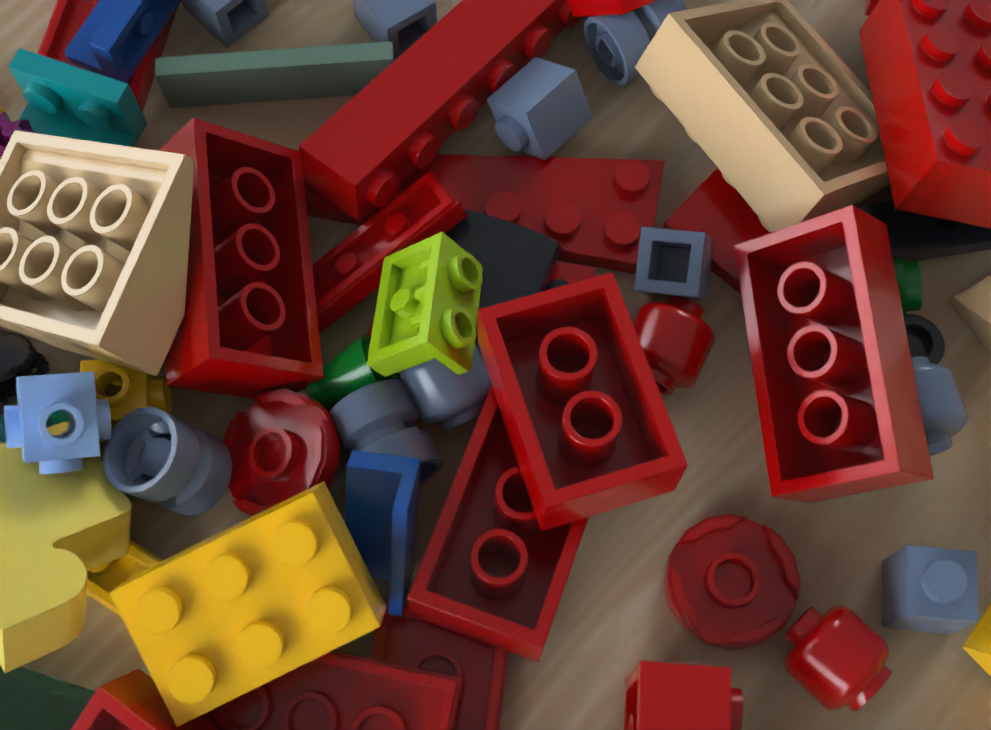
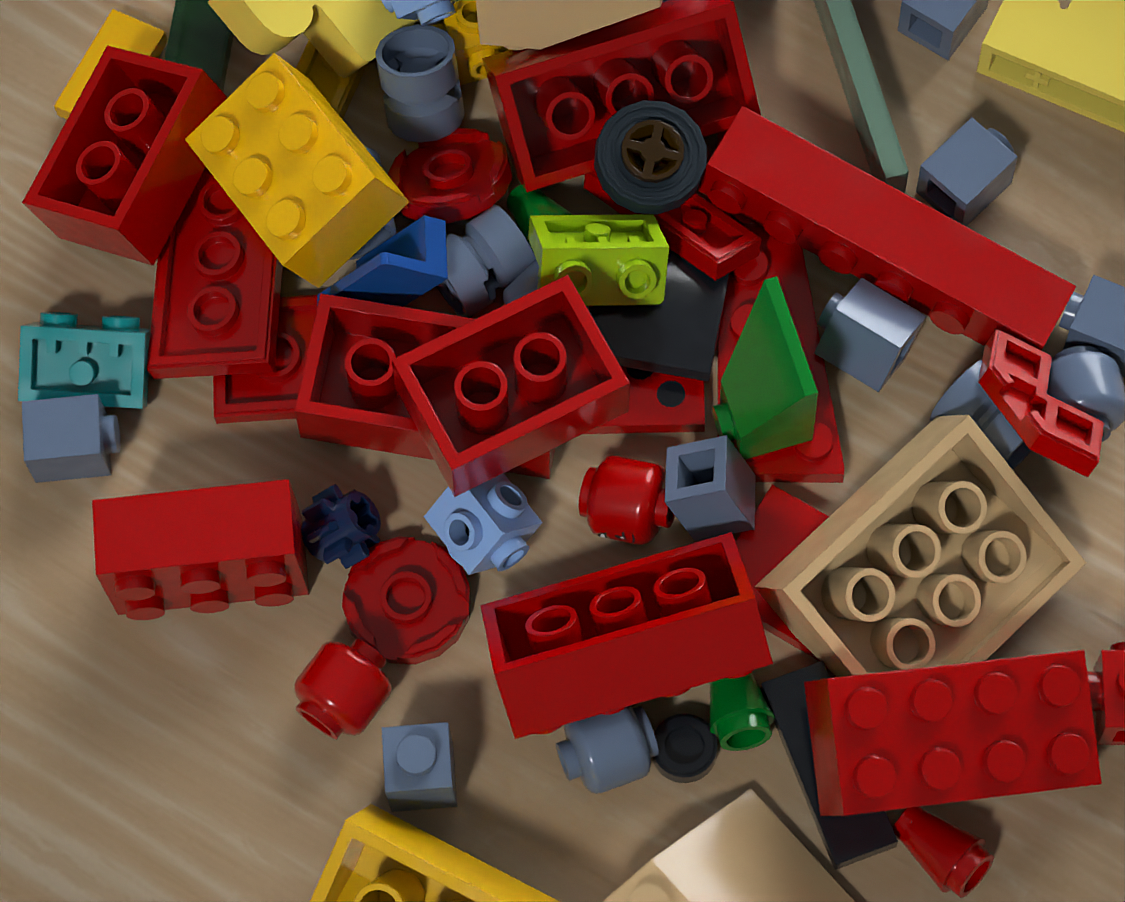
camera: 85 degrees right, 0 degrees up
none -> dark blue gear [301,484,381,569]
none -> light blue brick [424,473,543,575]
none -> black wheel [594,100,707,215]
none -> green slope [712,276,818,460]

